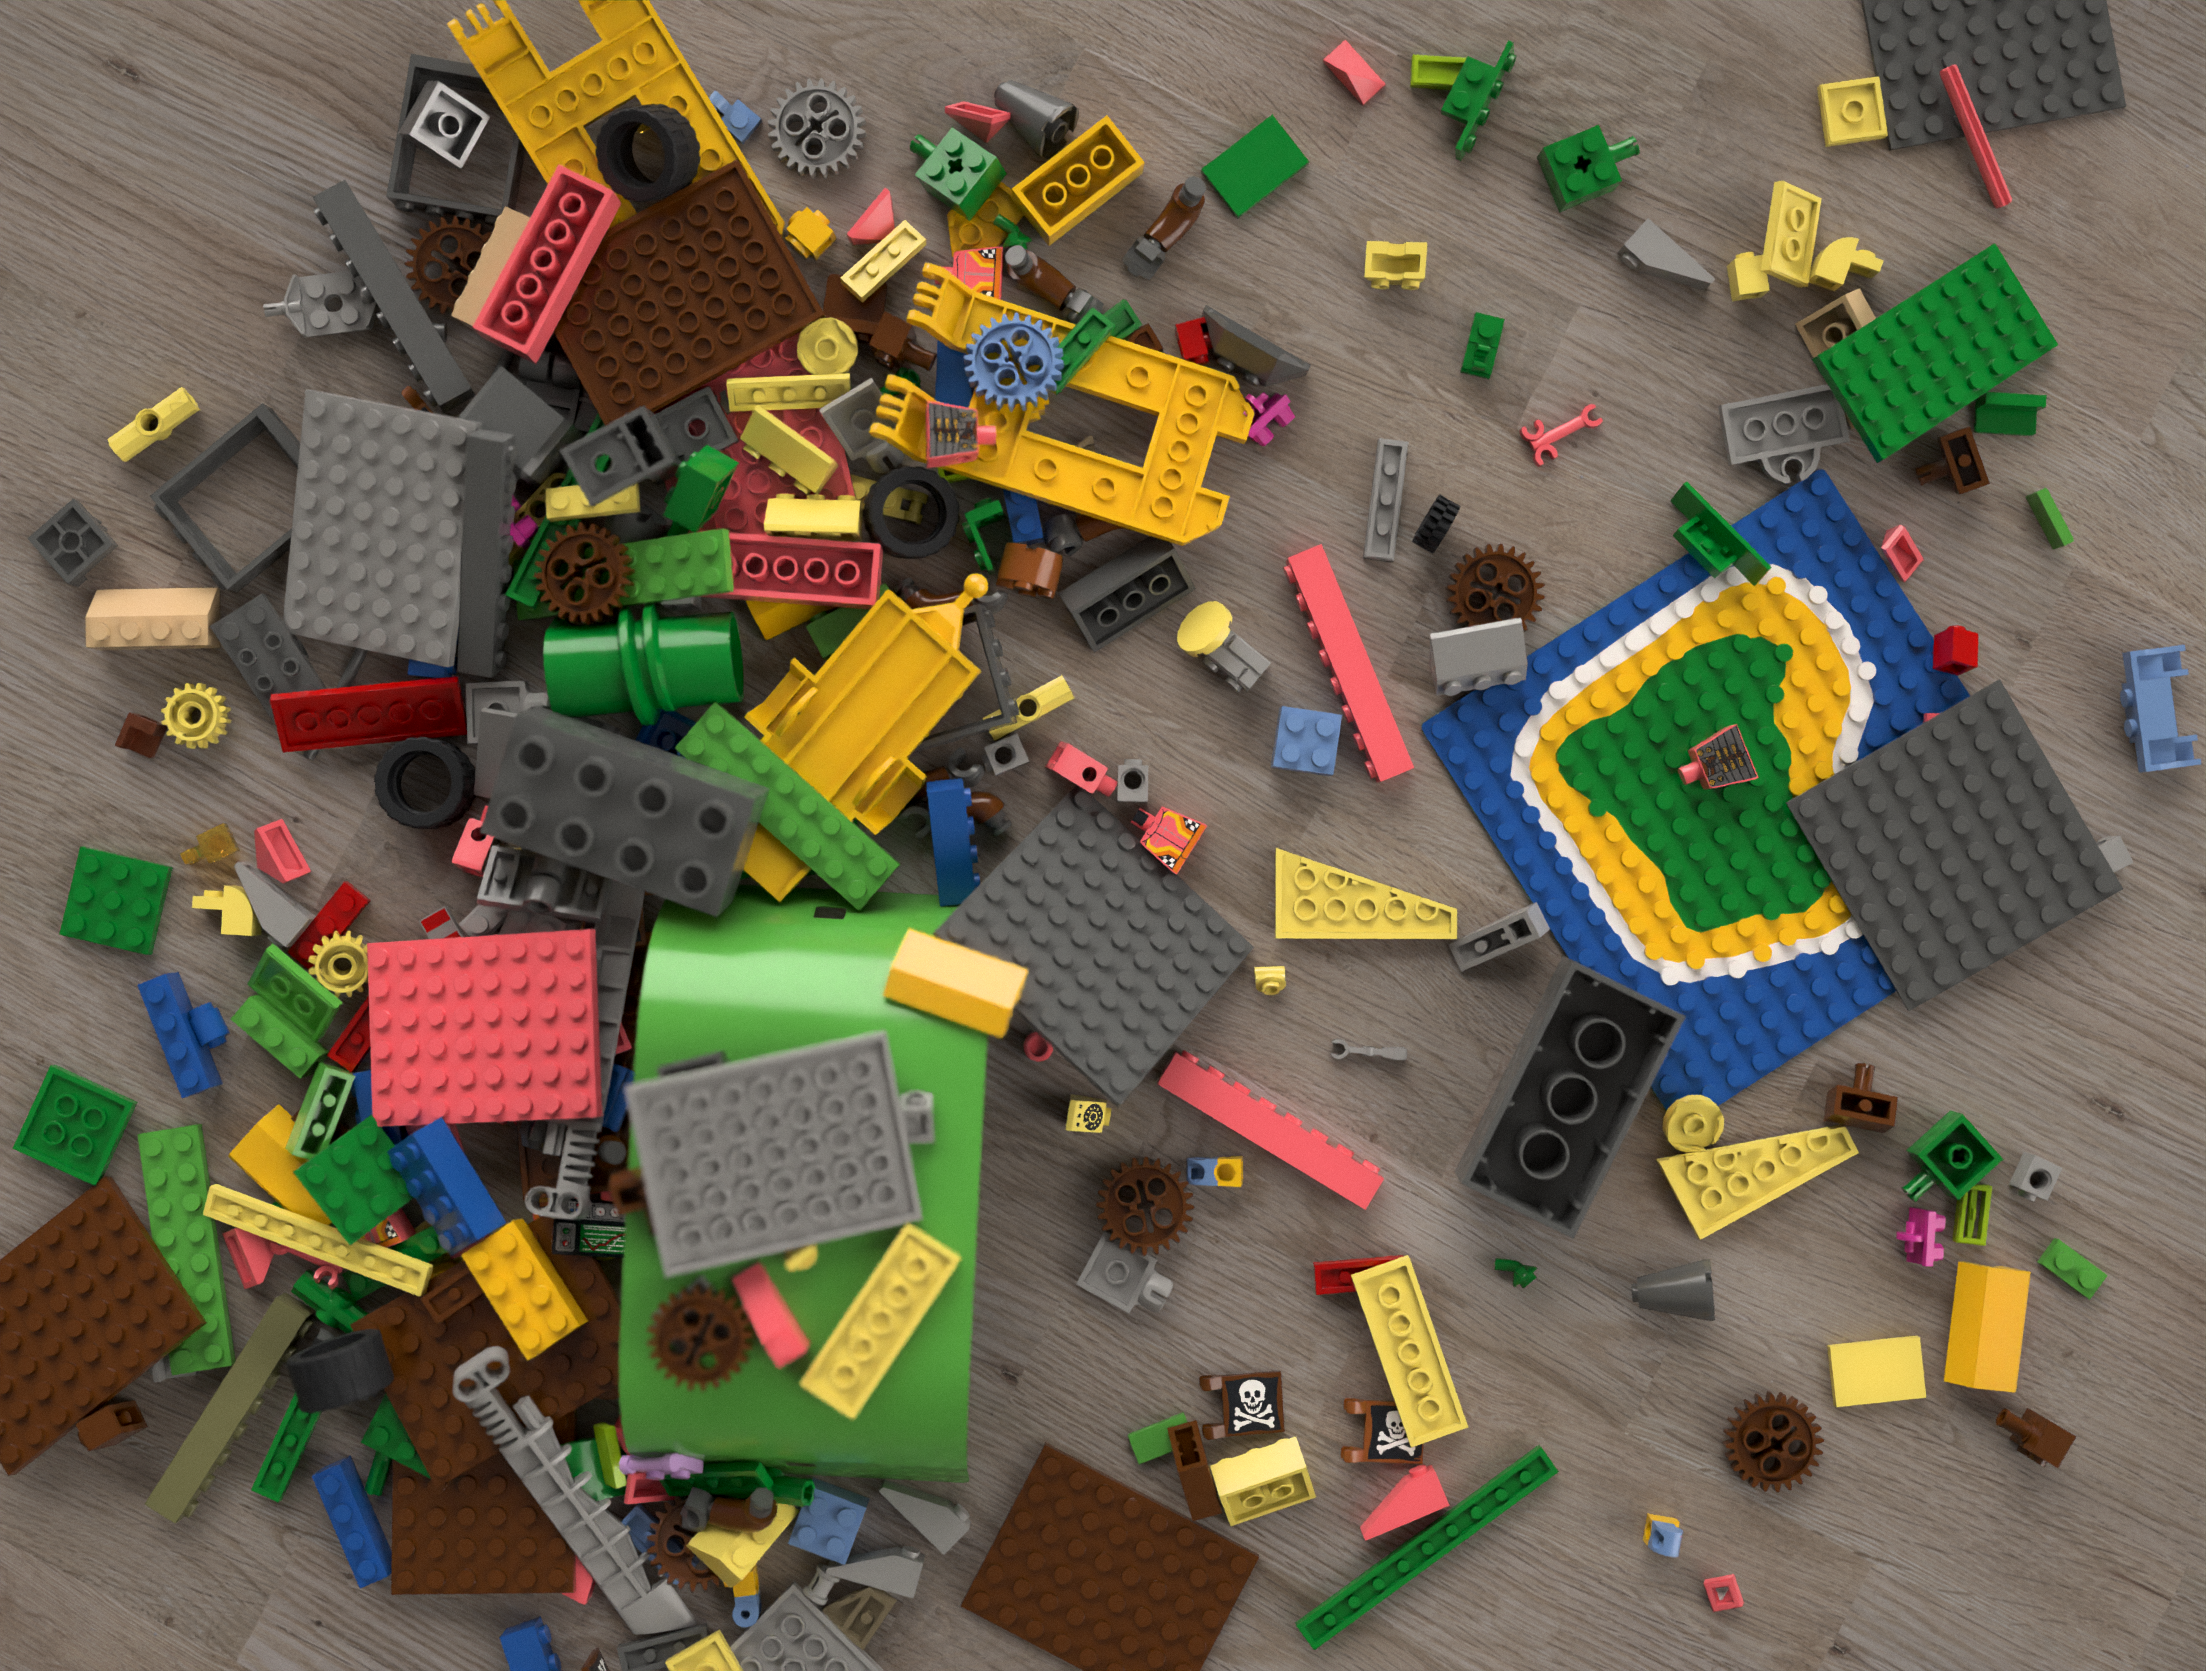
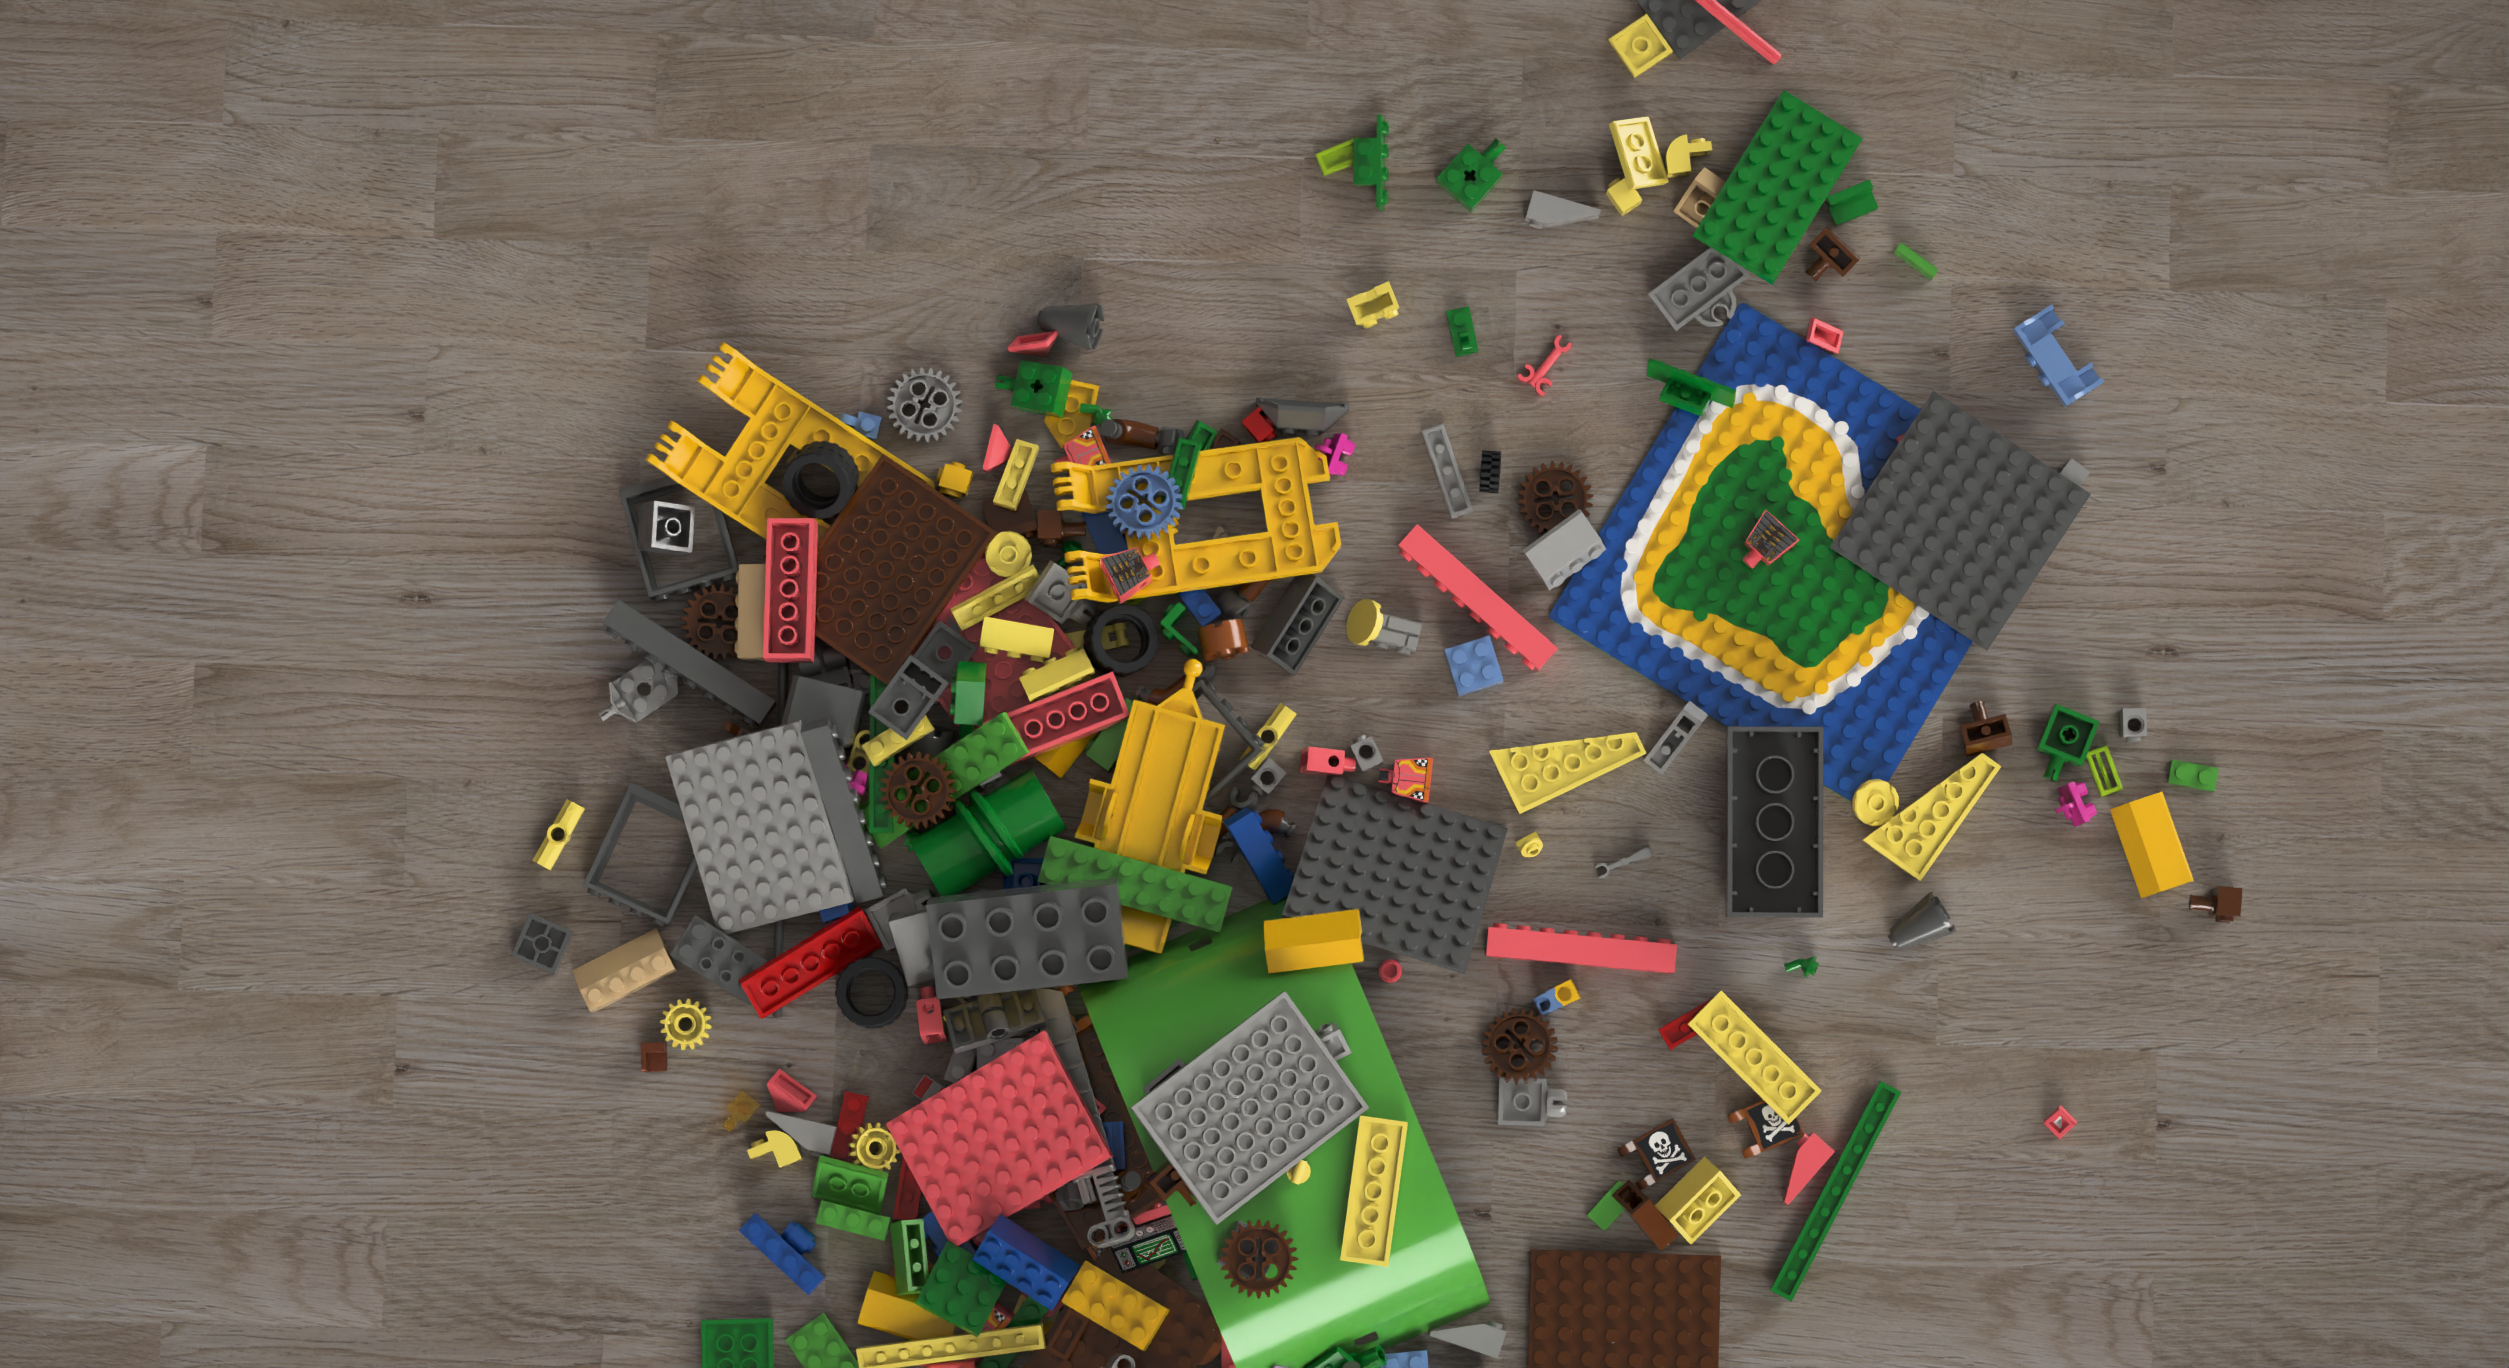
camera: 25 degrees left, 5 degrees down
green plate [59,846,173,955] -> none
coral slope [732,1261,810,1369] -> none
yellow brick [1011,115,1145,246] -> none
light yellow slope [1065,1094,1112,1133] -> none
piece [1122,176,1206,280] -> none
green tile [1201,114,1309,219] -> none
coral slope [1323,40,1386,106] -> none
medium blue leg [1643,1513,1683,1557] -> none
reddish brown gear [1722,1391,1824,1493] -> none
light yellow tile [1827,1336,1926,1407] -> none
red brick [1933,625,1979,676] -> none

